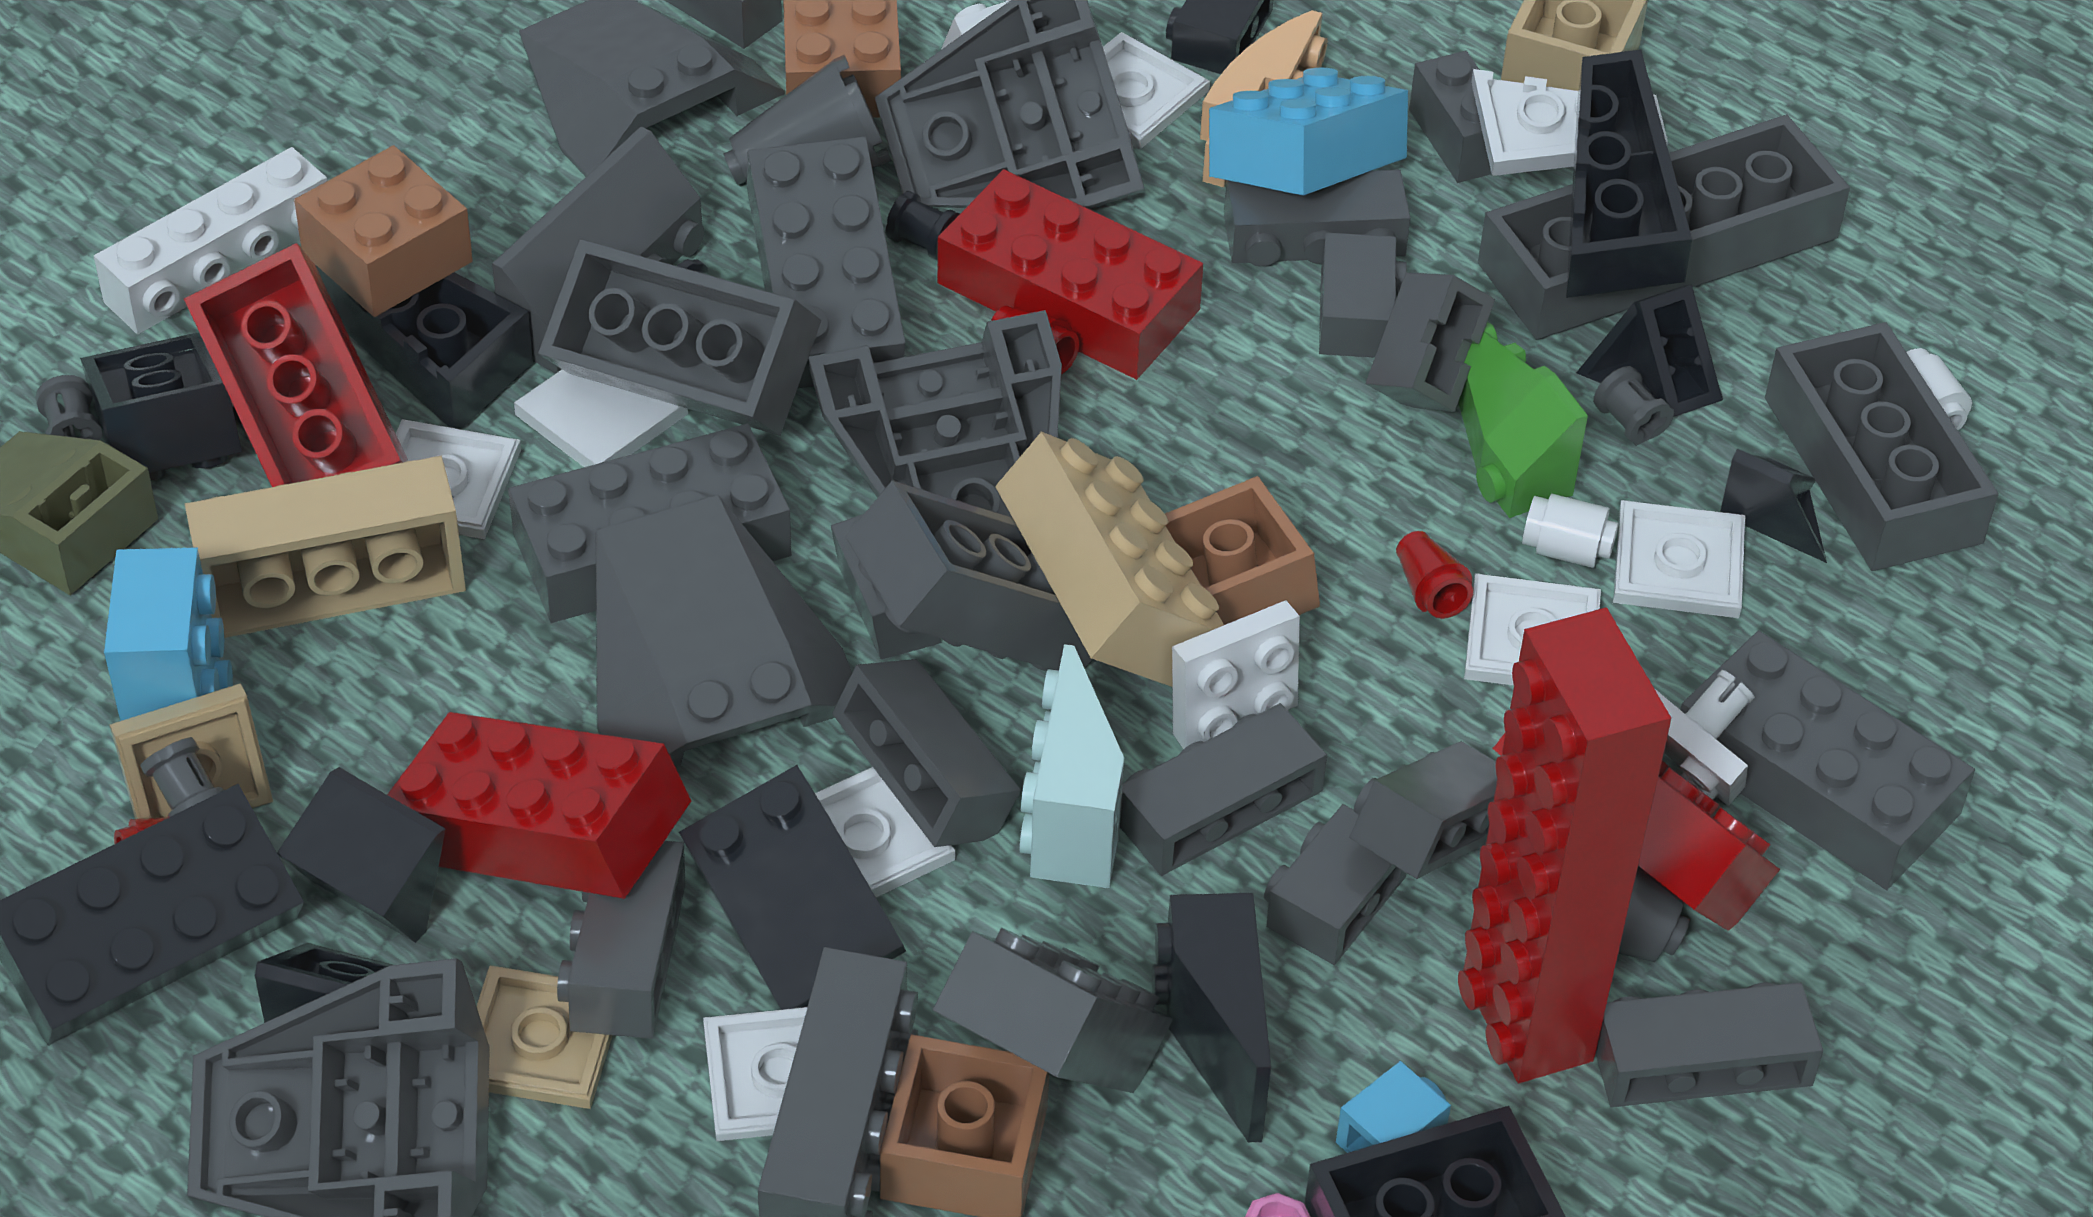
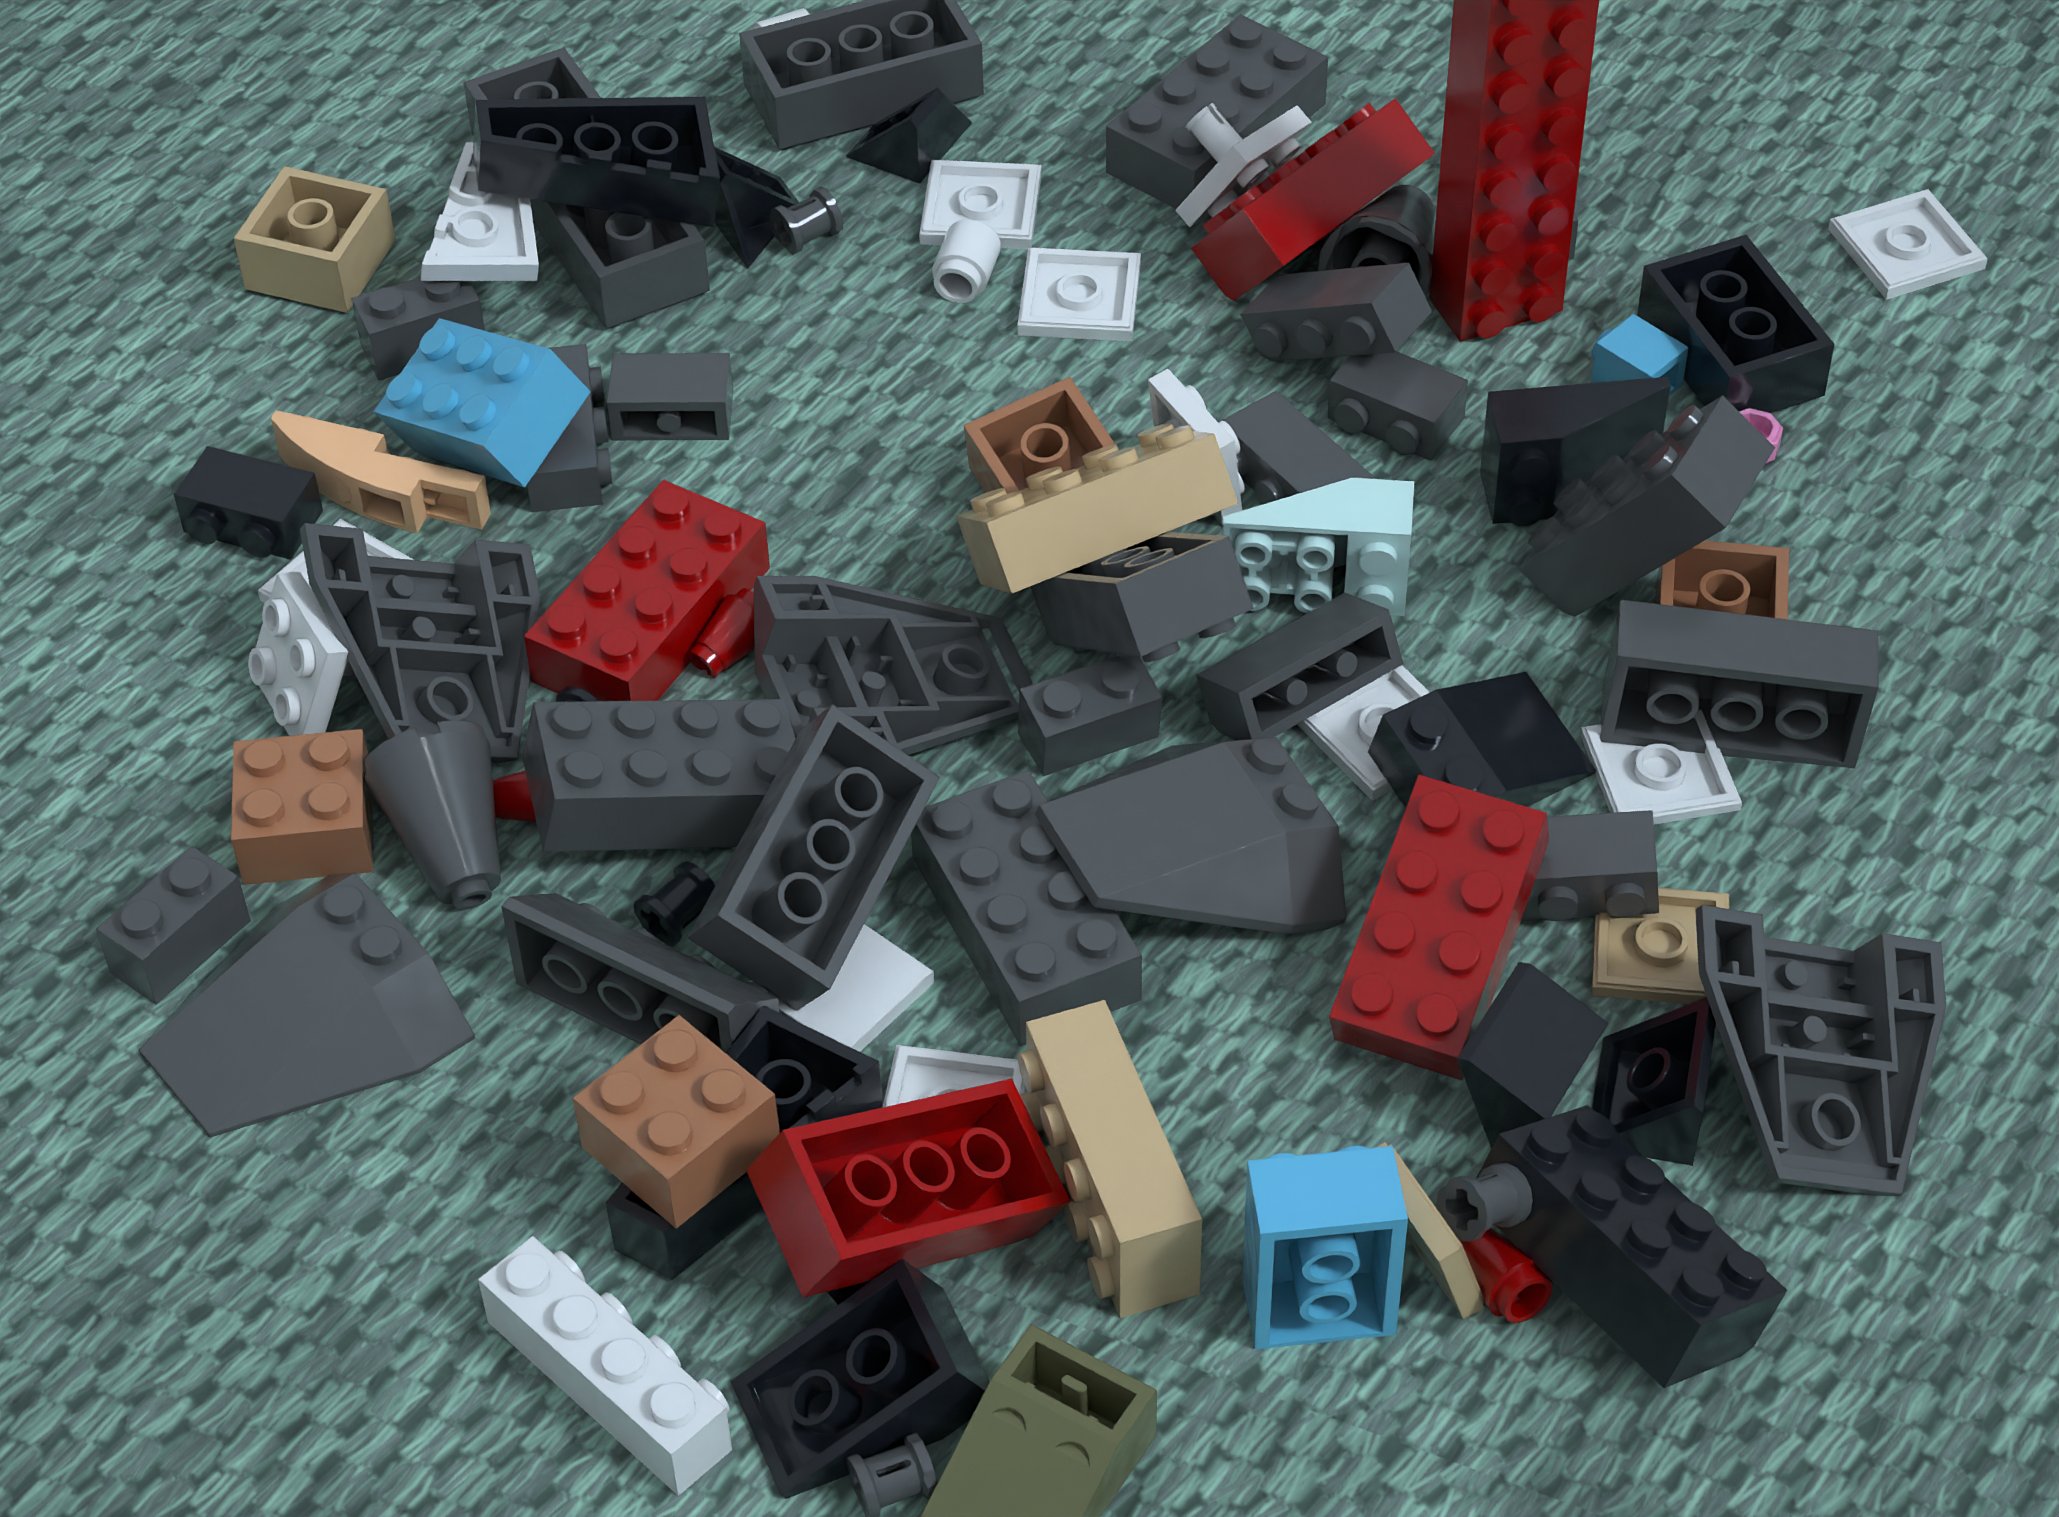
camera: 90 degrees left, 0 degrees up
dark grey brick [1365,272,1495,412] -> none
red cone [1396,531,1473,619] -> none
bright green wedge [1458,321,1588,518] -> none

